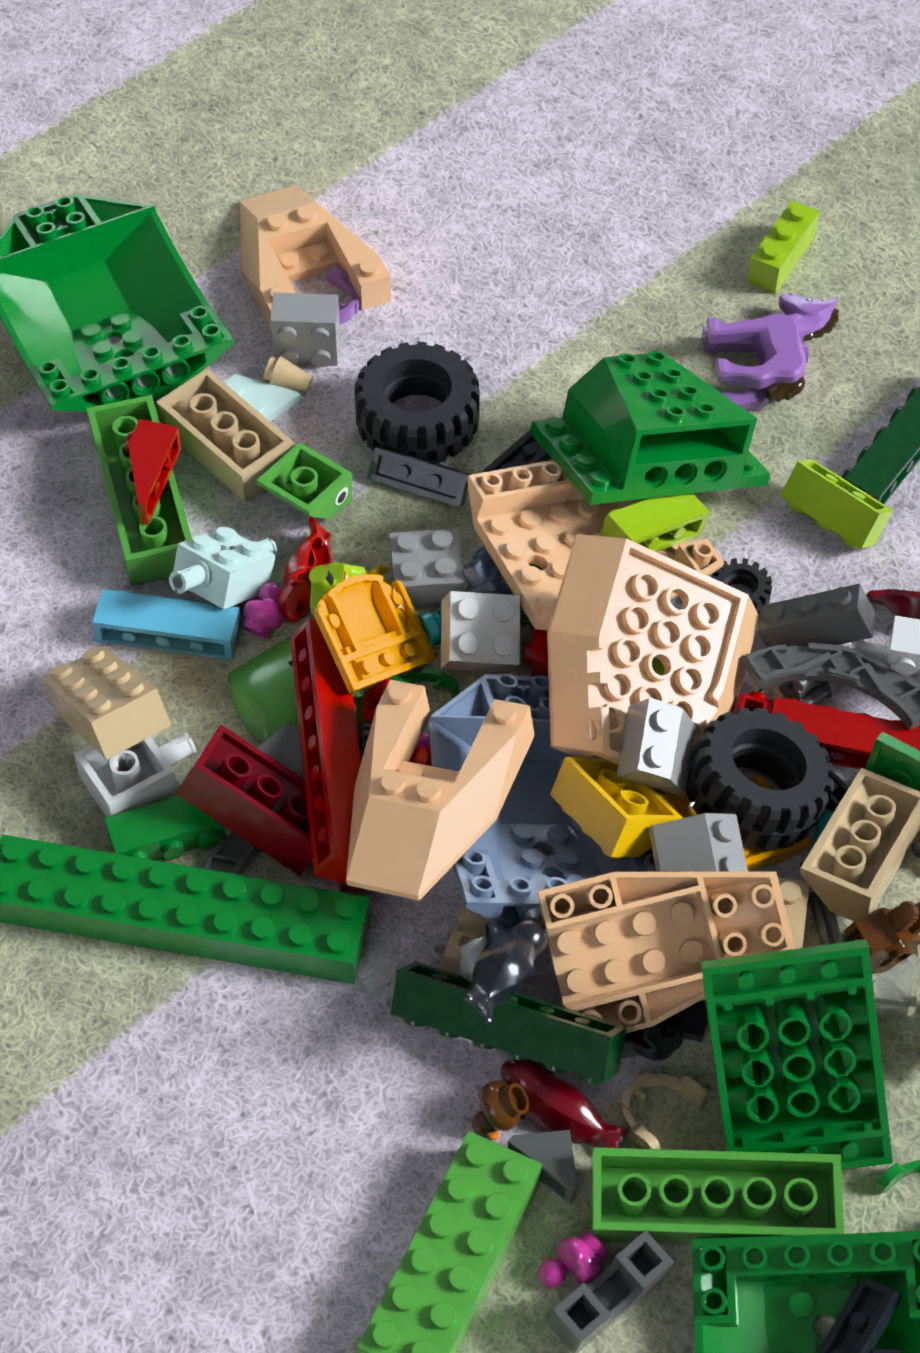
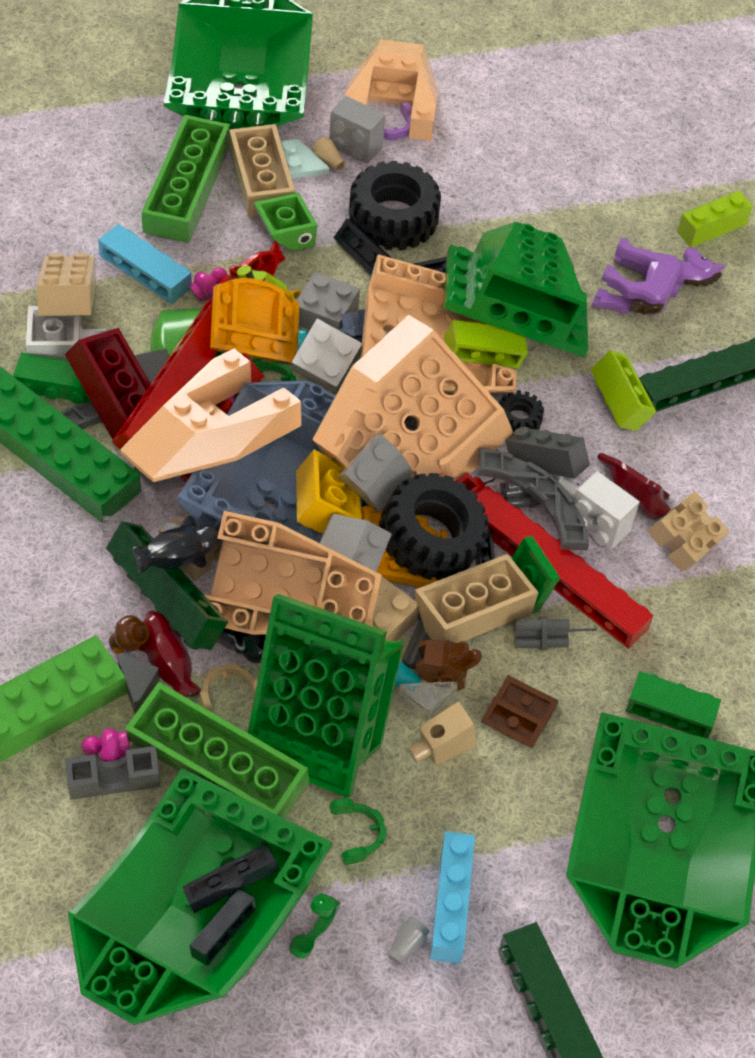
camera: 25 degrees right, 0 degrees up
red slope [126,419,181,525] -> none
light aqua brick [169,527,277,610] -> none

